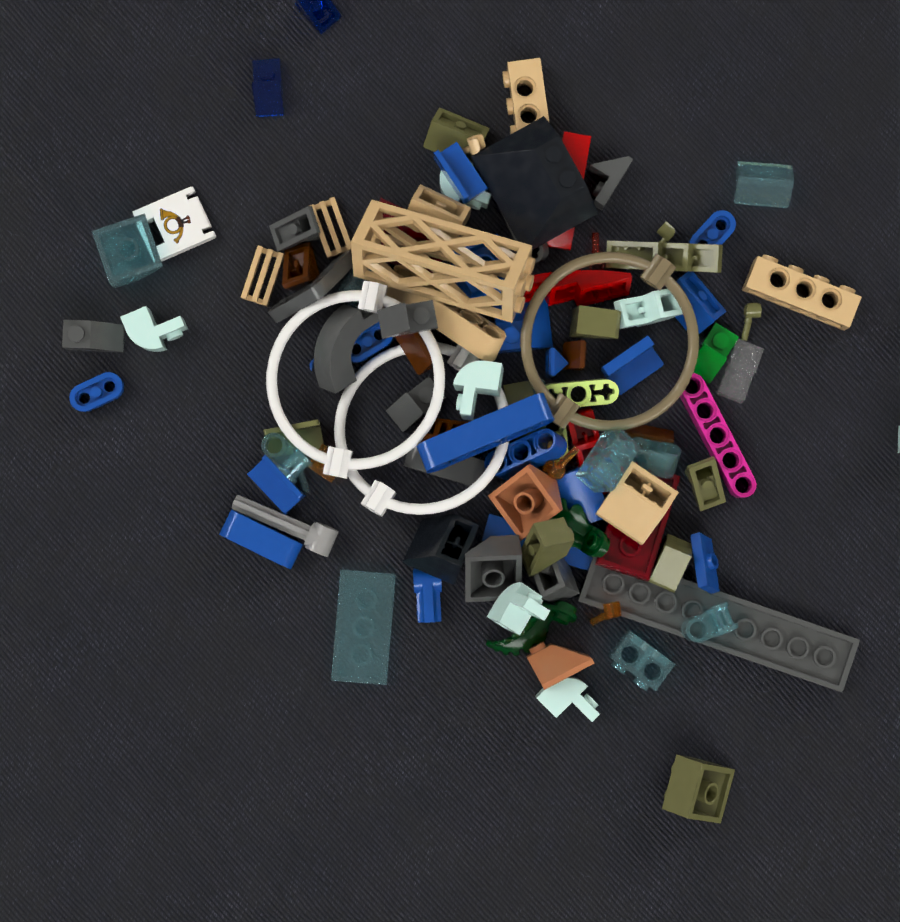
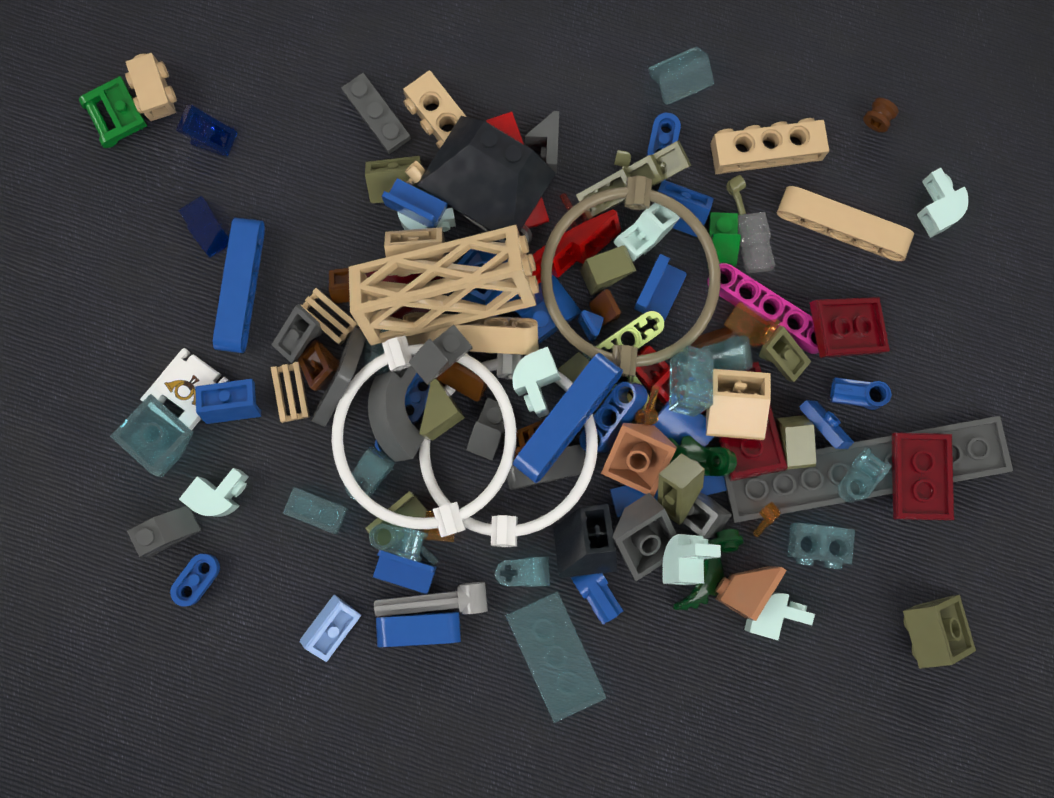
camera: 30 degrees left, 5 degrees down
none -> blue panel [195,379,261,424]
none -> blue beam [213,217,265,353]
none -> clear light blue plate [283,487,348,535]
none -> light blue slope [300,595,361,662]
none -> reddish brown slope [329,268,350,304]
none -> dark grey plate [341,73,411,154]
none -> clear light blue piece [345,446,395,500]
none -> olive slope [419,379,465,441]
none -> clear light blue piece [495,557,550,587]
none -> clear orange bracket [724,302,780,346]
none -> tan beam [777,186,914,261]
none -> dark red tile [809,297,890,358]
none -> blue piece [830,378,892,410]
none -> dark red tile [892,433,954,521]

